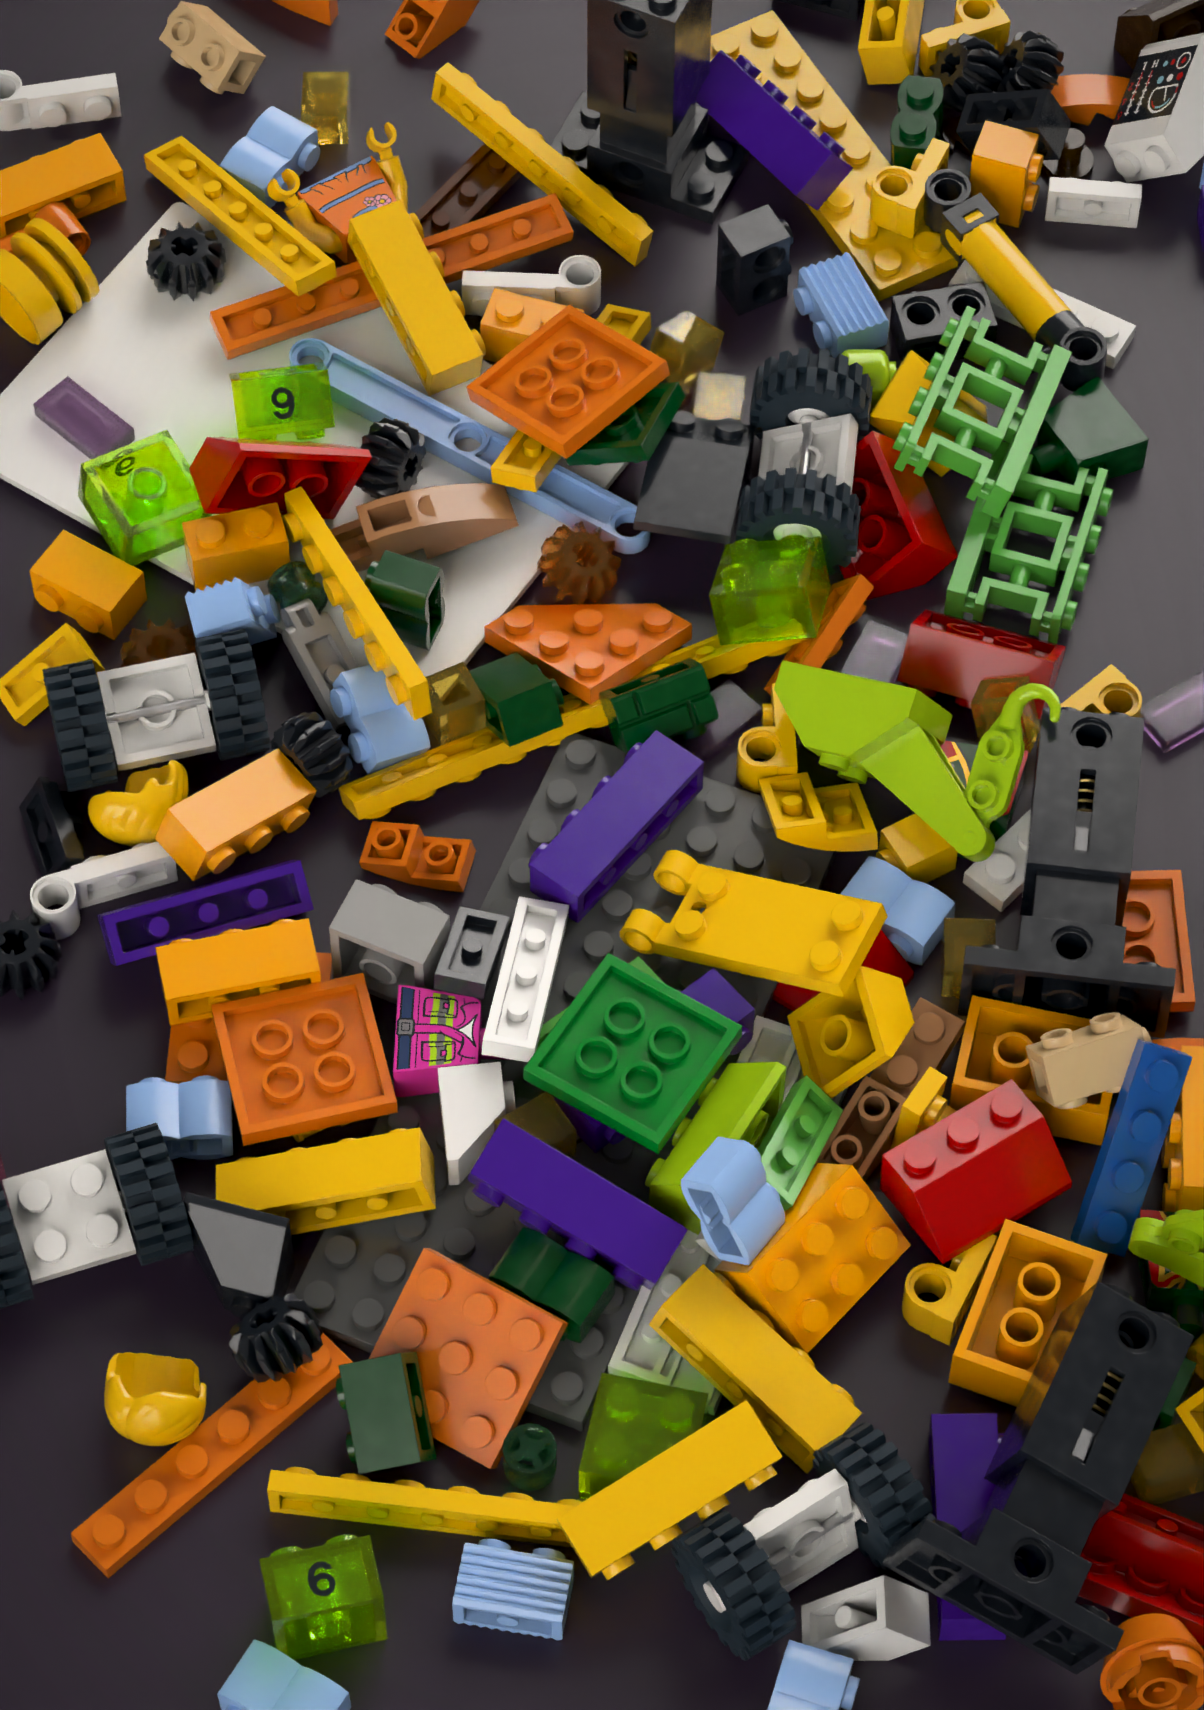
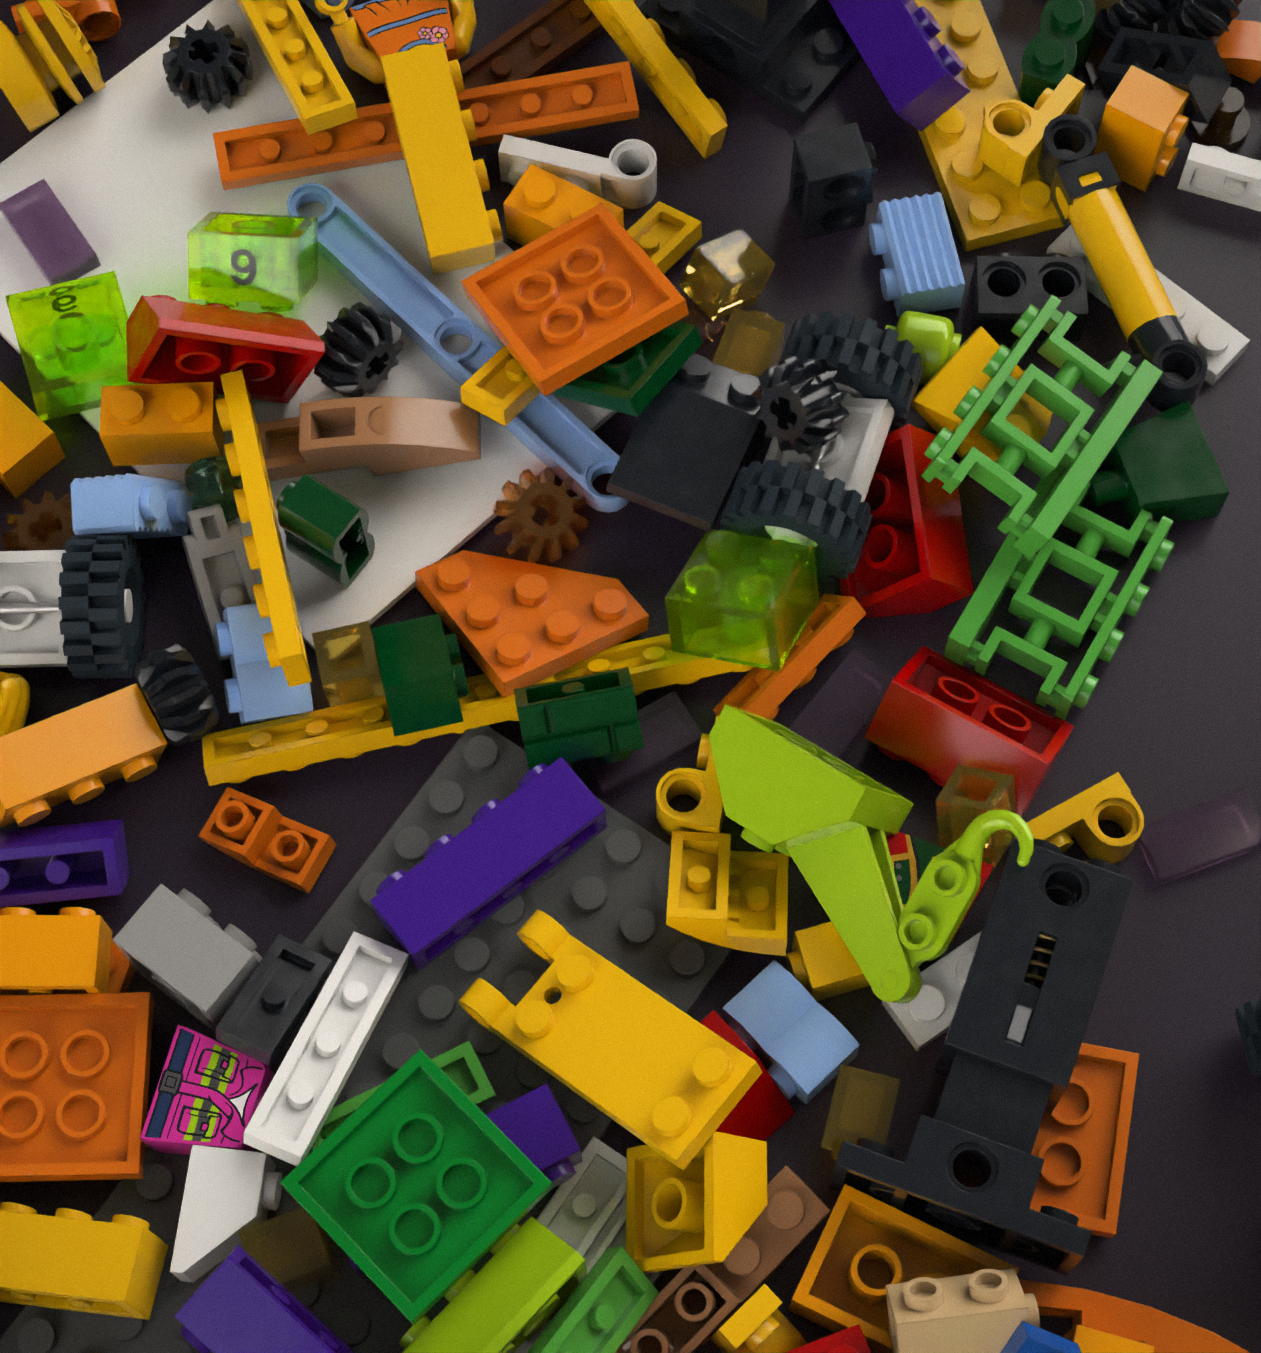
camera: 15 degrees right, 10 degrees up
none -> black gear [751,355,850,455]

